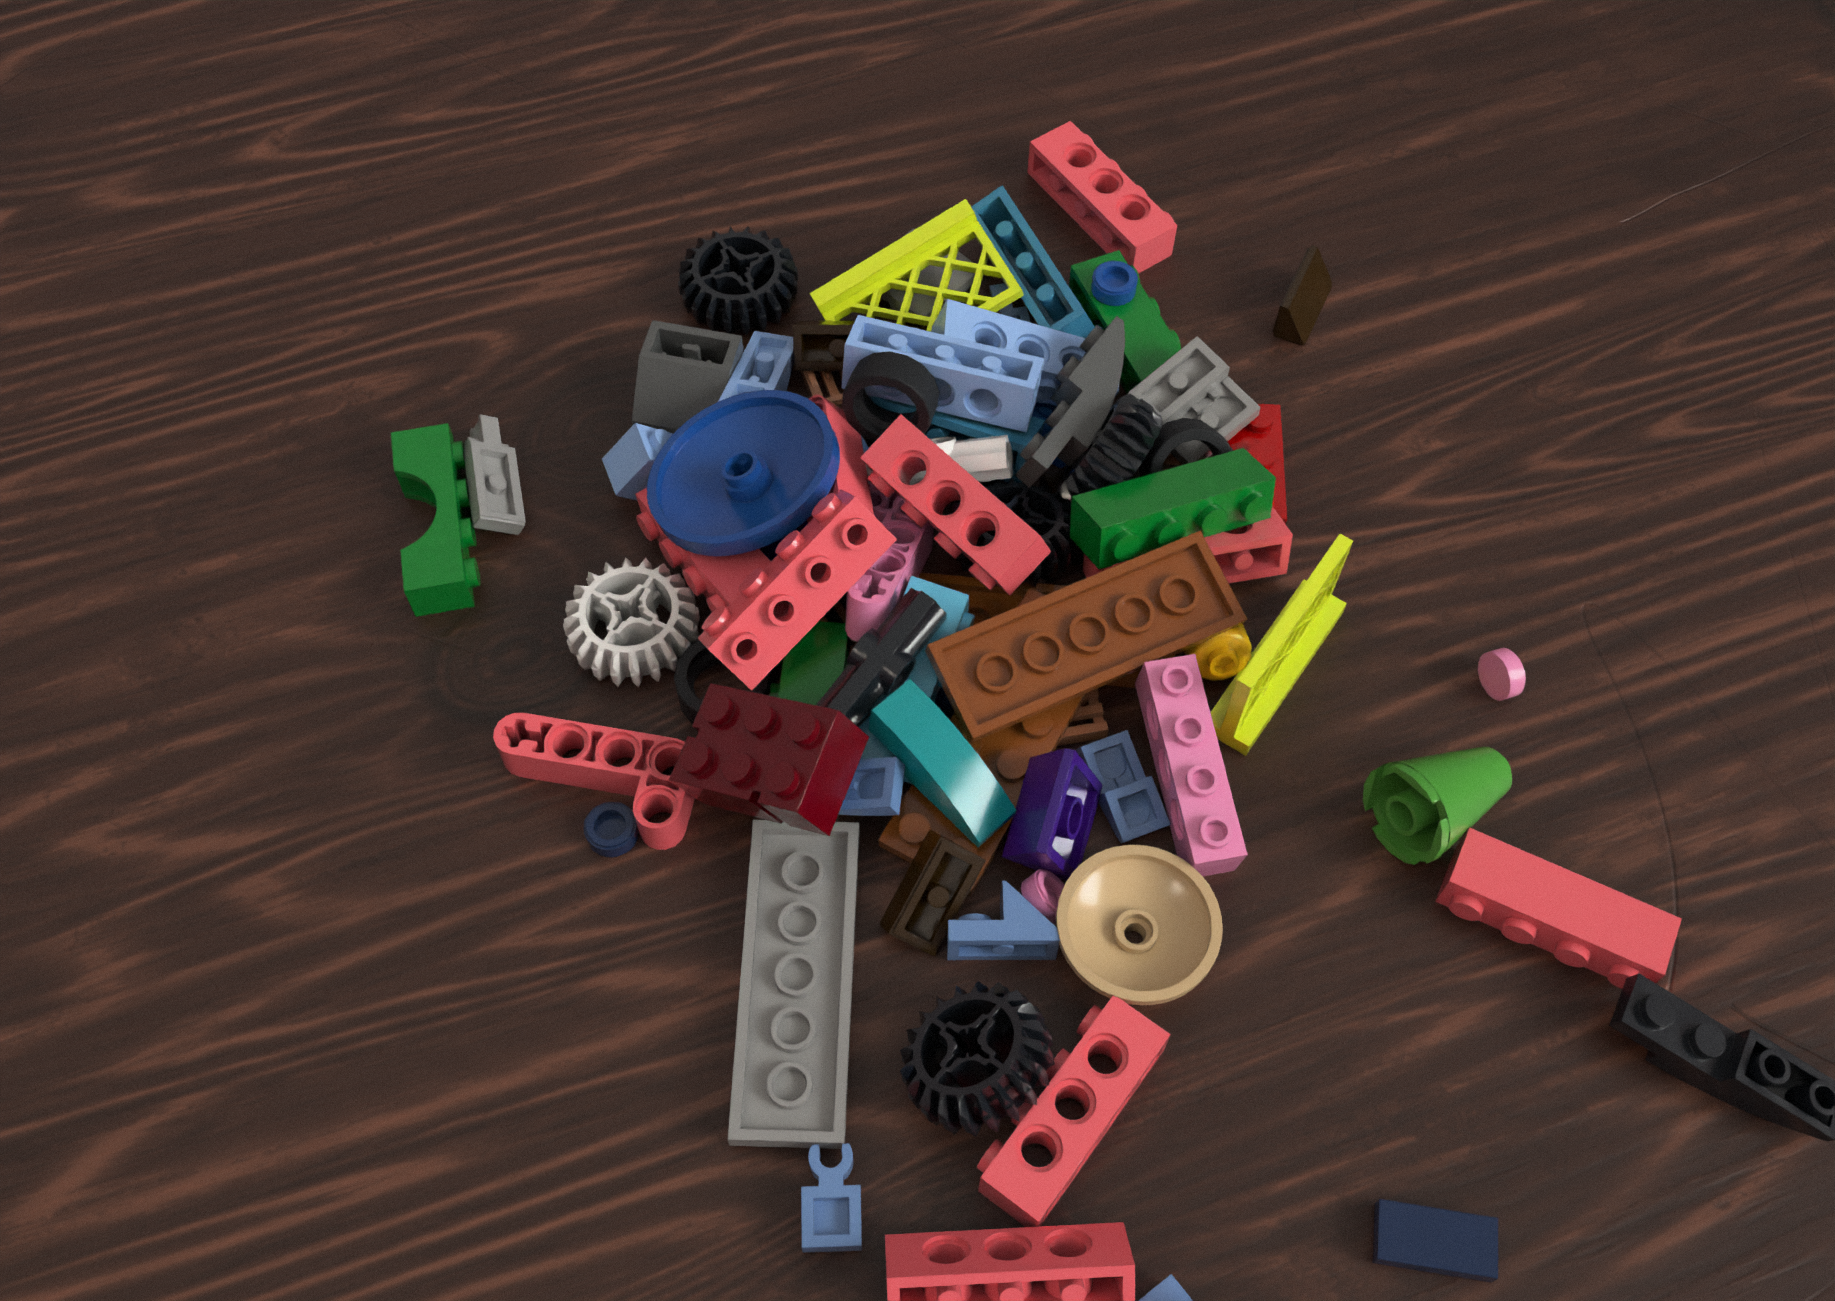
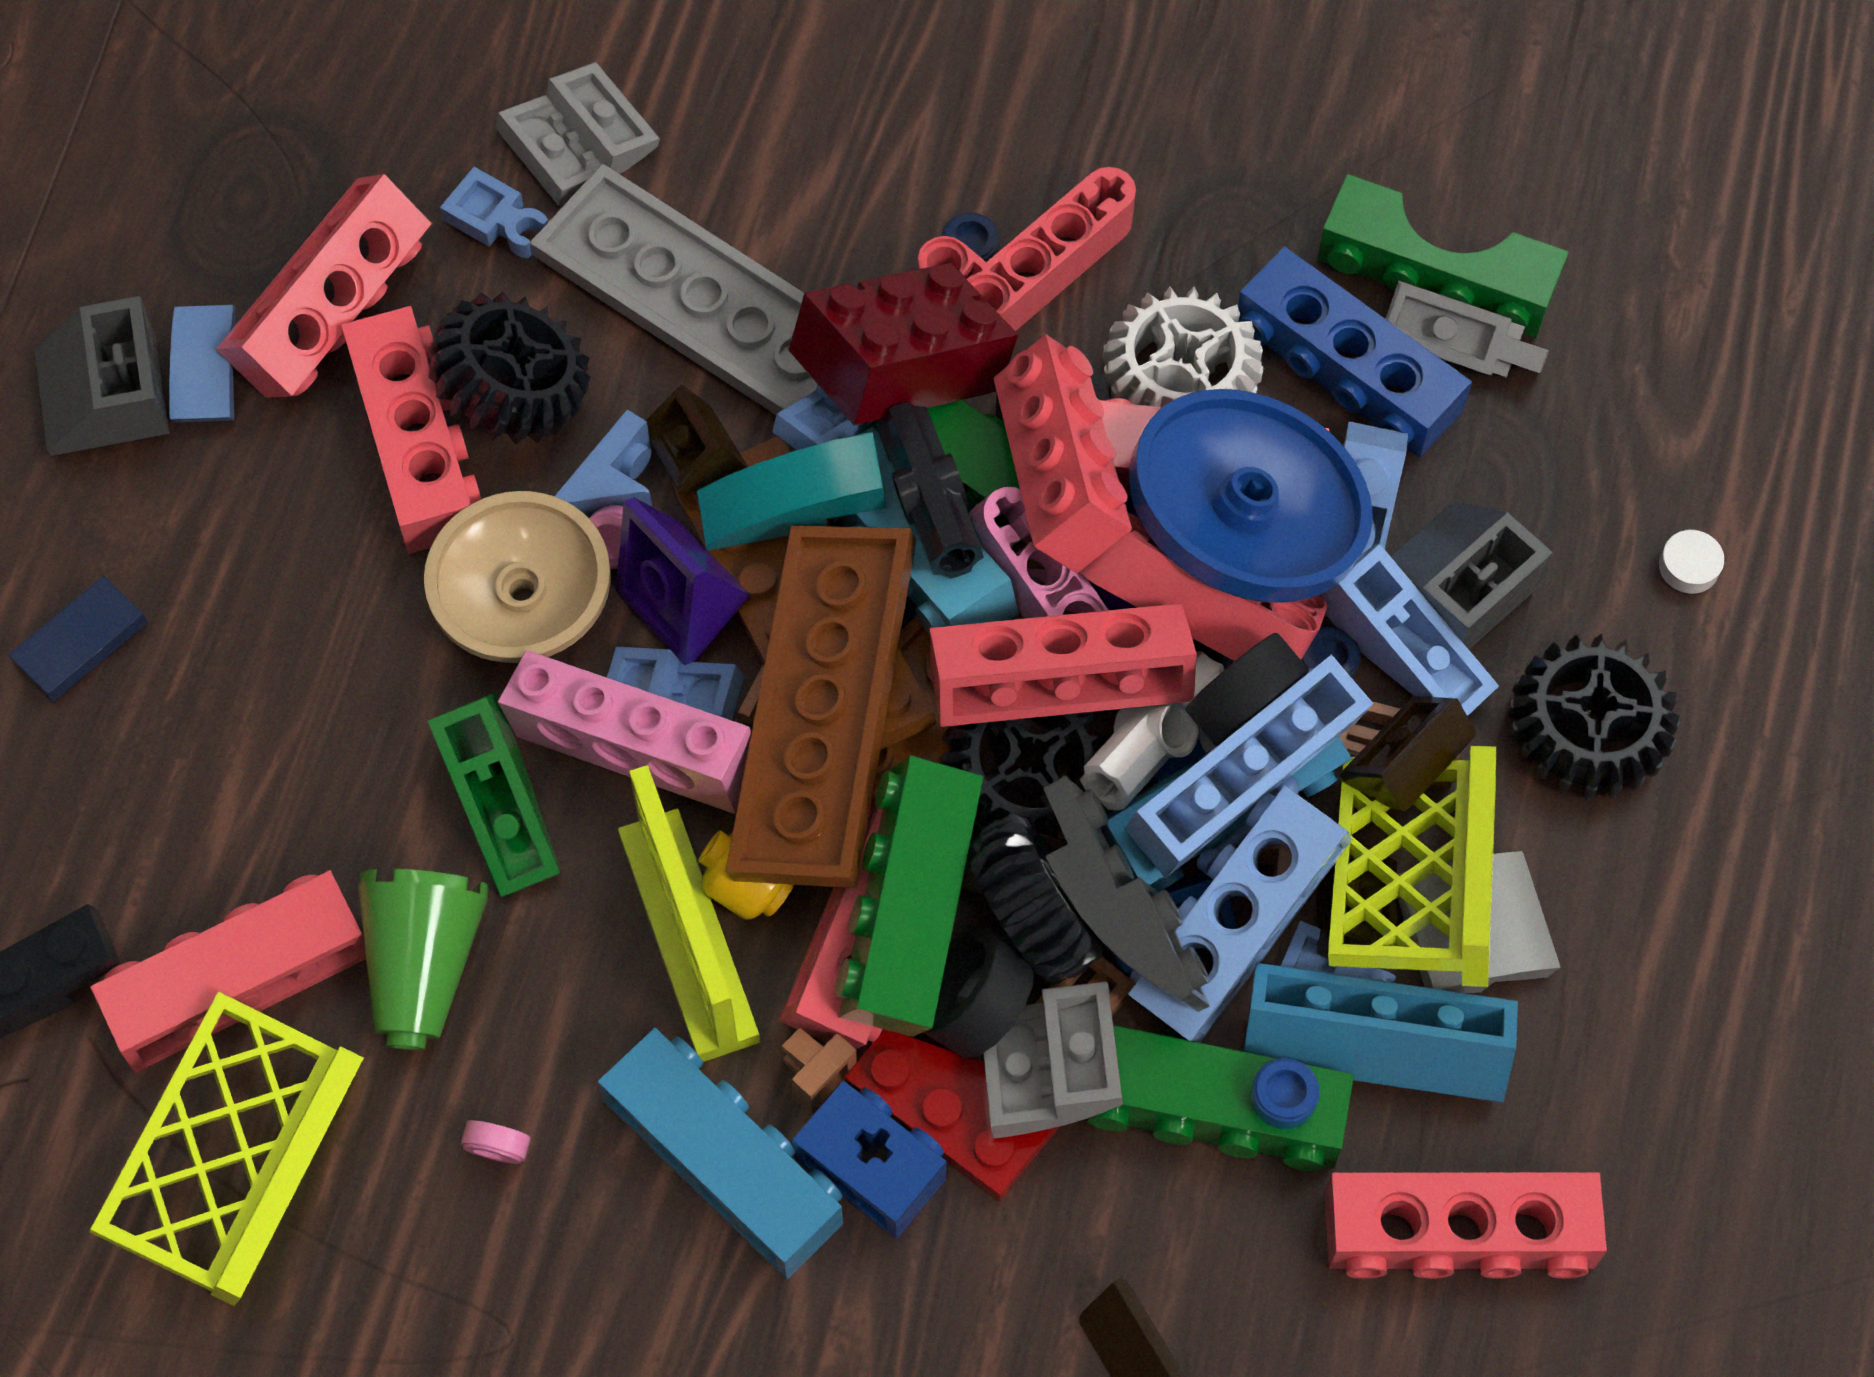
camera: 125 degrees right, 5 degrees up
none -> neon yellow fence [90,991,364,1306]
none -> green slope [428,692,561,897]
none -> light grey slope [495,62,660,206]
none -> dark azure brick [598,1028,843,1280]
none -> nougat tile [782,1028,857,1116]
none -> blue brick [792,1081,947,1240]
none -> blue brick [1238,246,1472,458]
none -> white tile [1659,530,1724,594]

